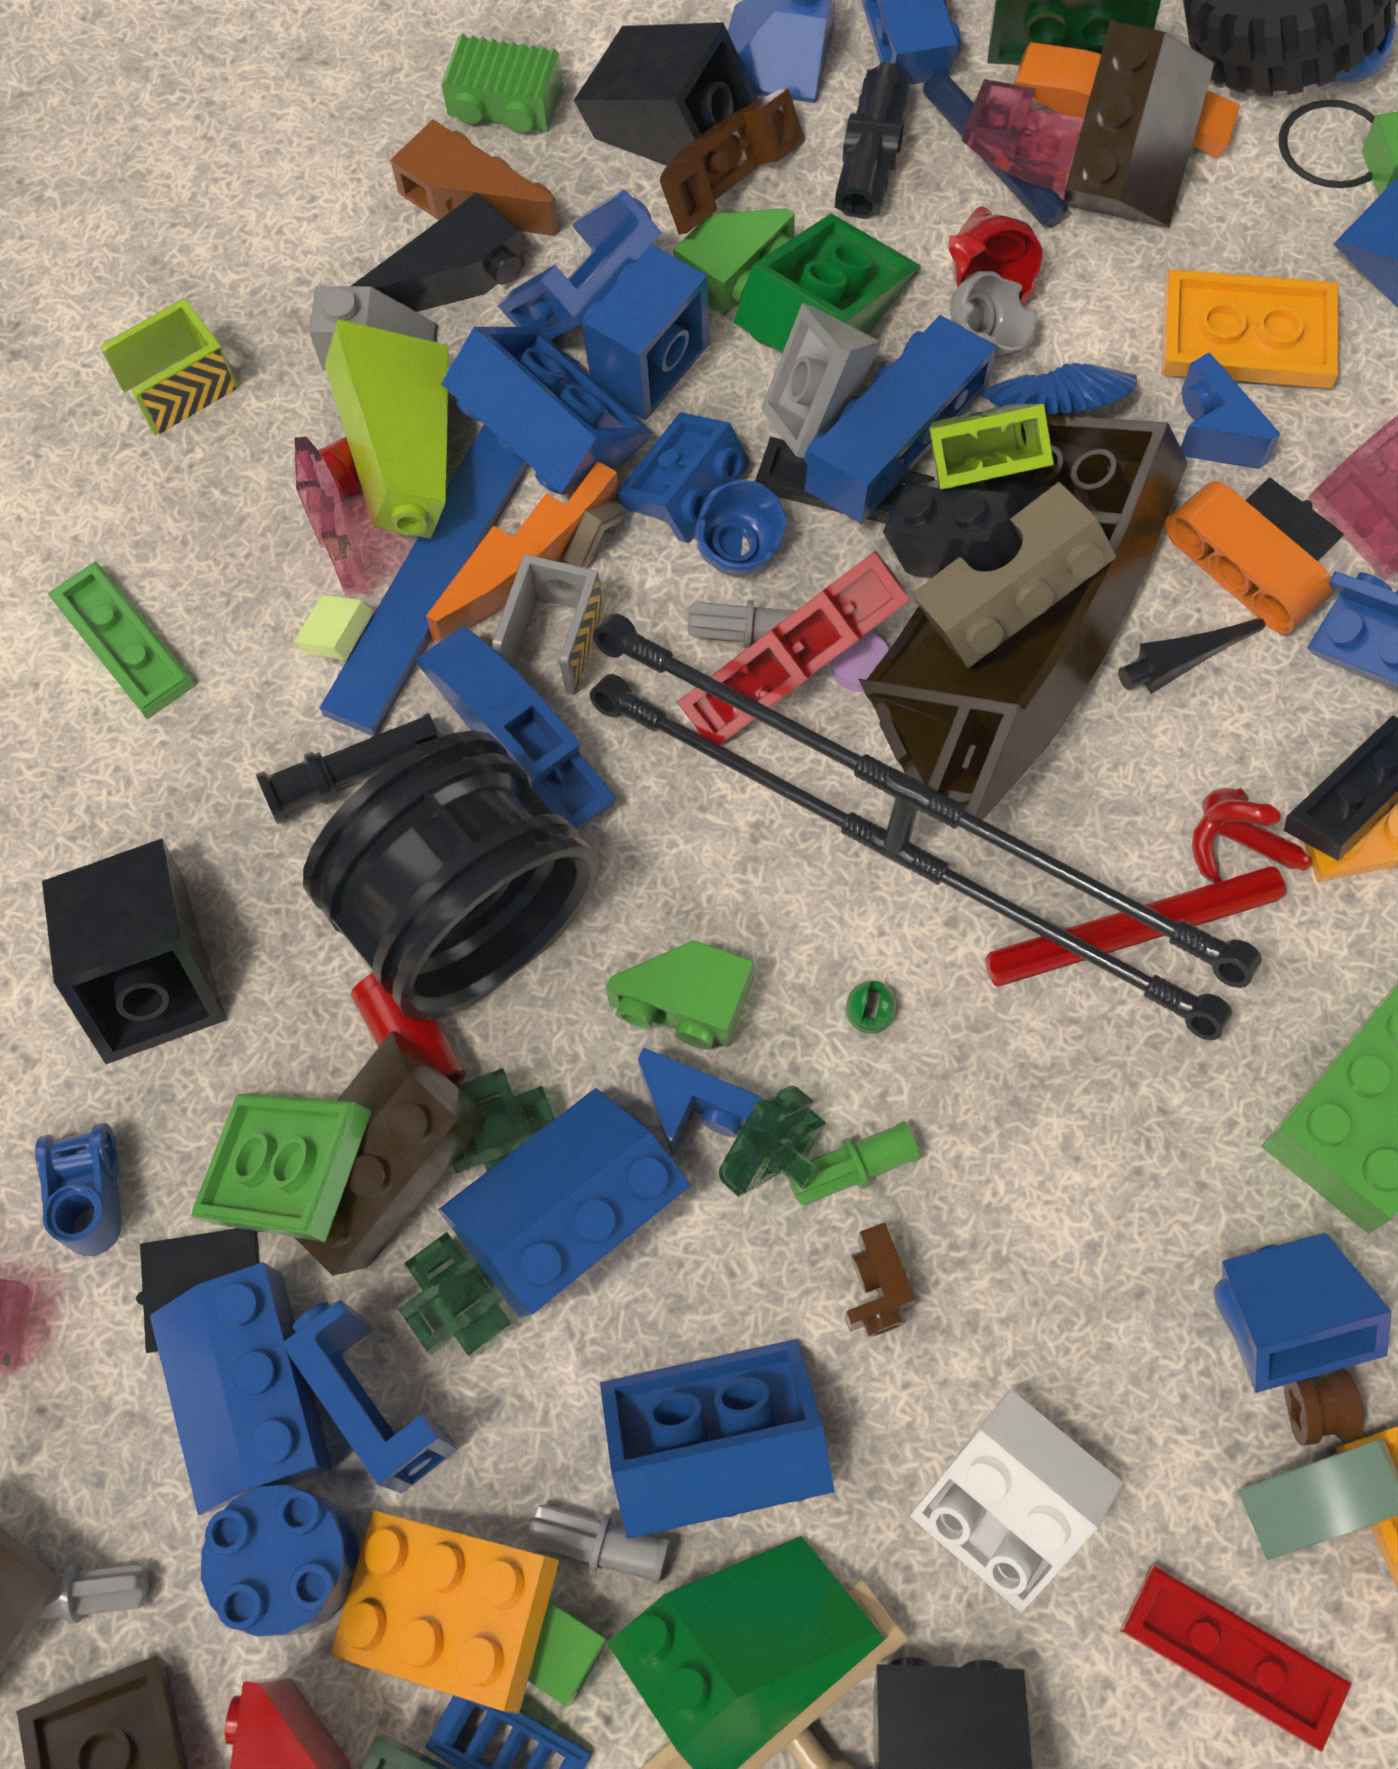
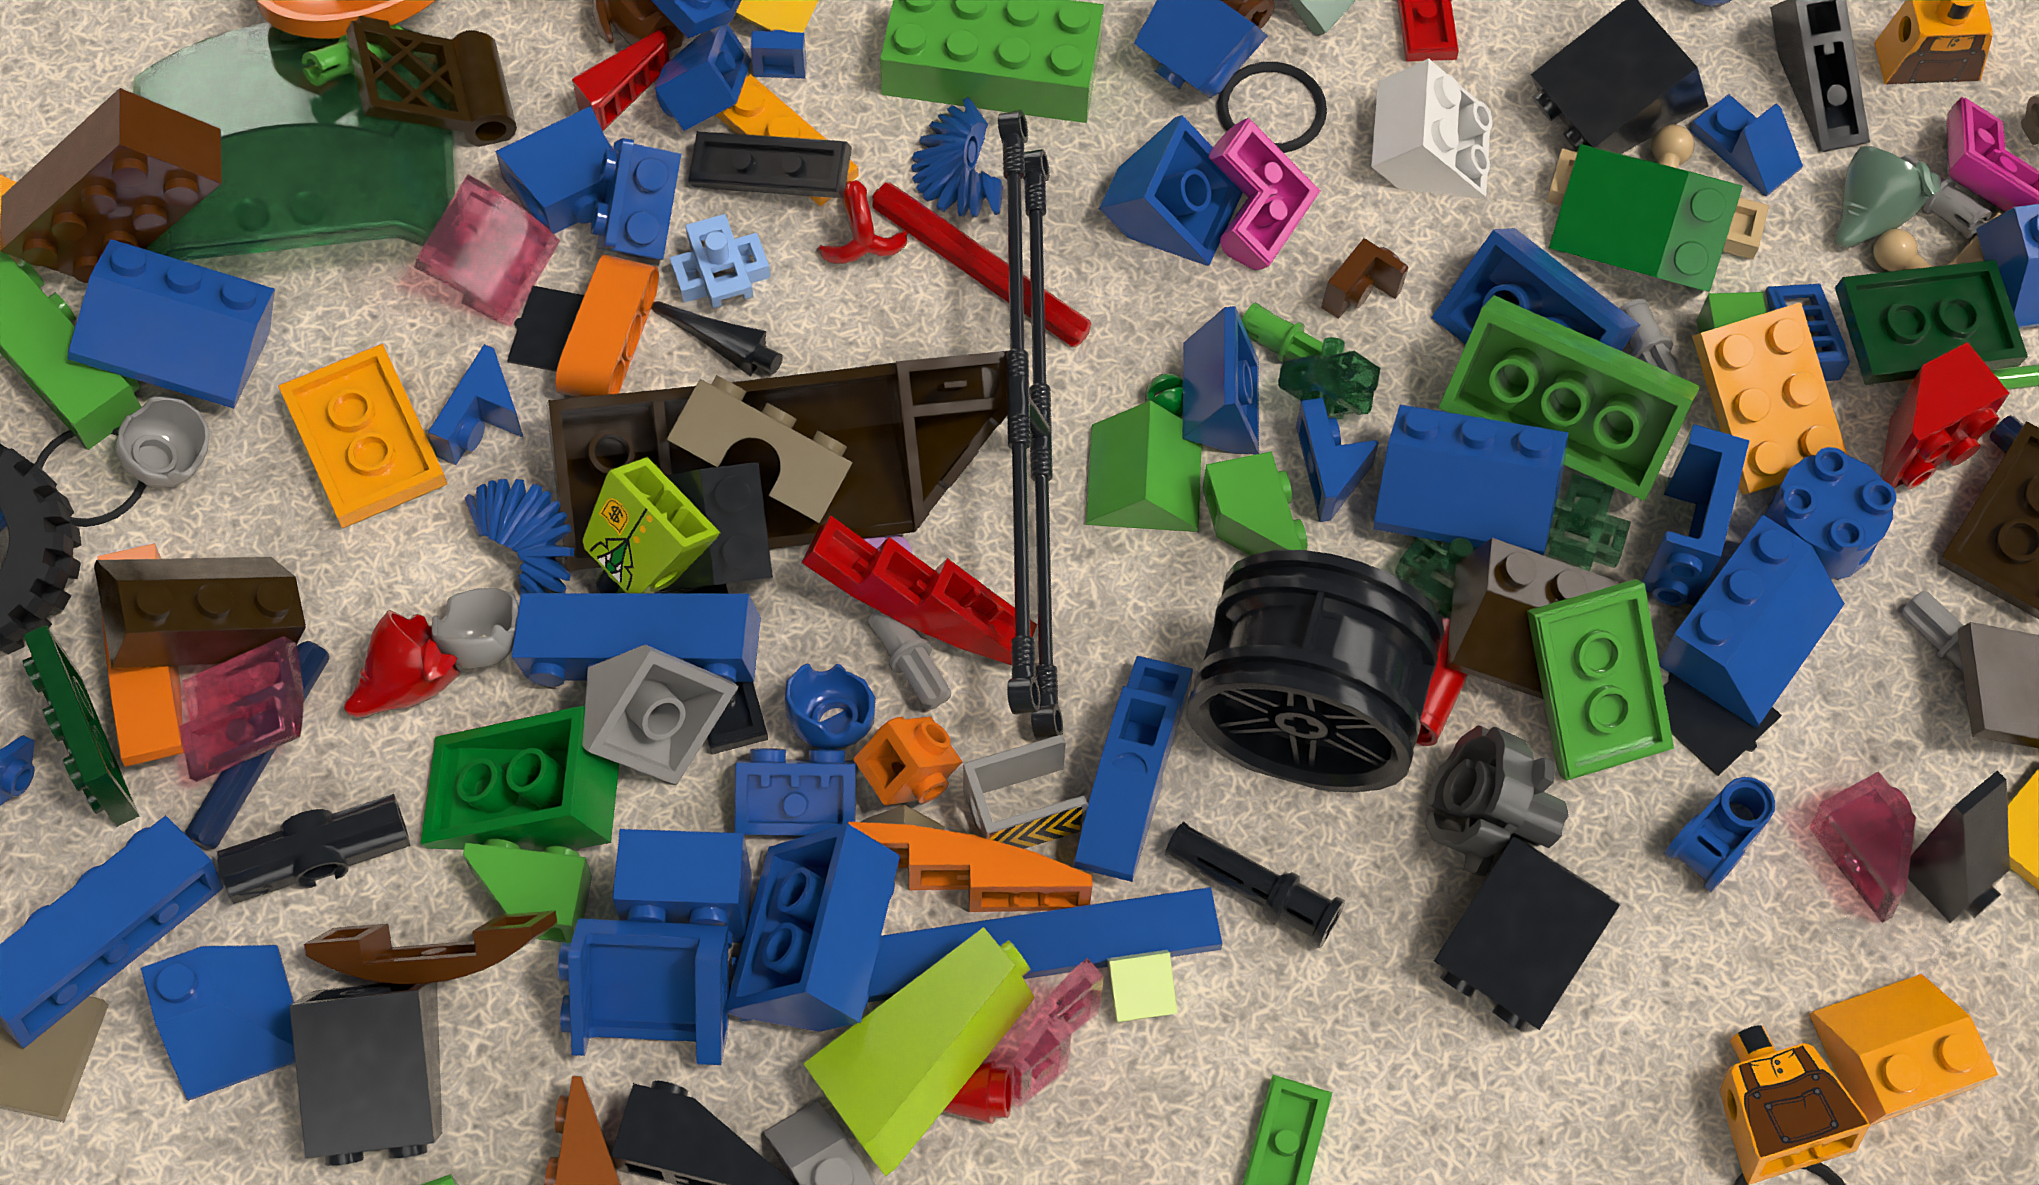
camera: 130 degrees left, 5 degrees down
none -> light grey hair [116,396,210,486]
none -> light blue piece [669,214,770,309]
none -> orange brick [853,716,963,806]
none -> blue hair [911,98,1004,217]
none -> bright green slope [1086,400,1202,532]
none -> blue slope [1099,115,1243,266]
none -> blue slope [1183,306,1259,455]
none -> dark pink brick [1209,118,1320,270]
none -> black tyre [1217,62,1327,153]
none -> dark grey piece [1426,725,1569,876]
none -> bright green brick [1438,295,1700,501]

